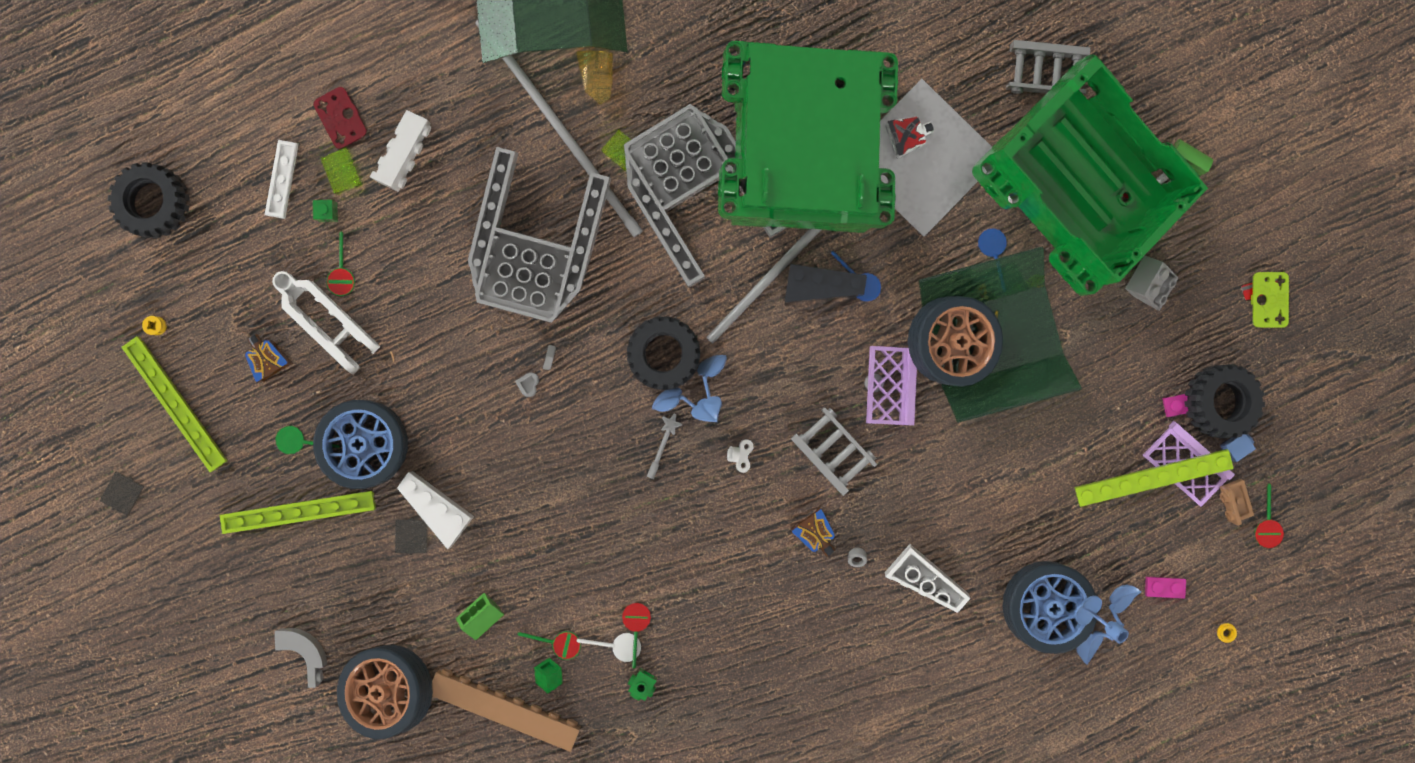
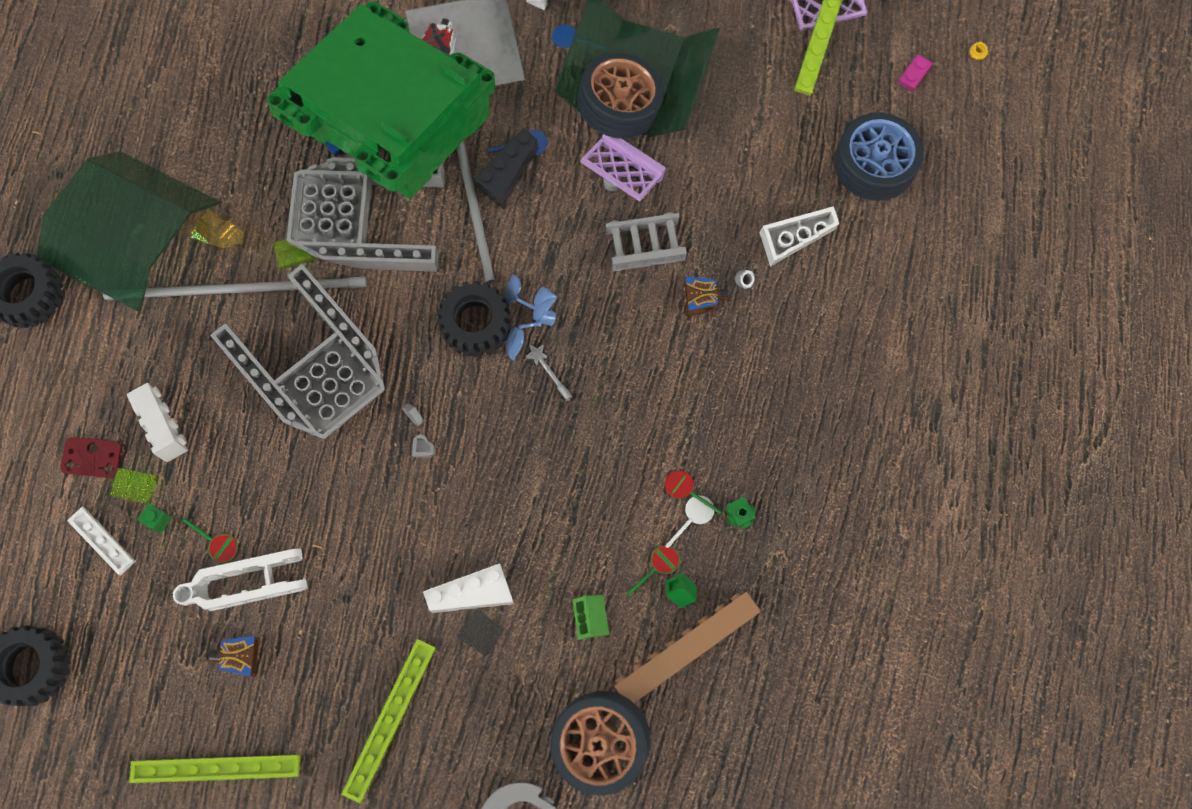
camera: 60 degrees left, 15 degrees down
yellow wheel [142,316,167,336] -> none
green piece [275,426,340,454] -> none
wheel [313,400,408,489] -> none
white piece [727,439,753,473] -> none
medium blue plant [1074,585,1141,665] -> none

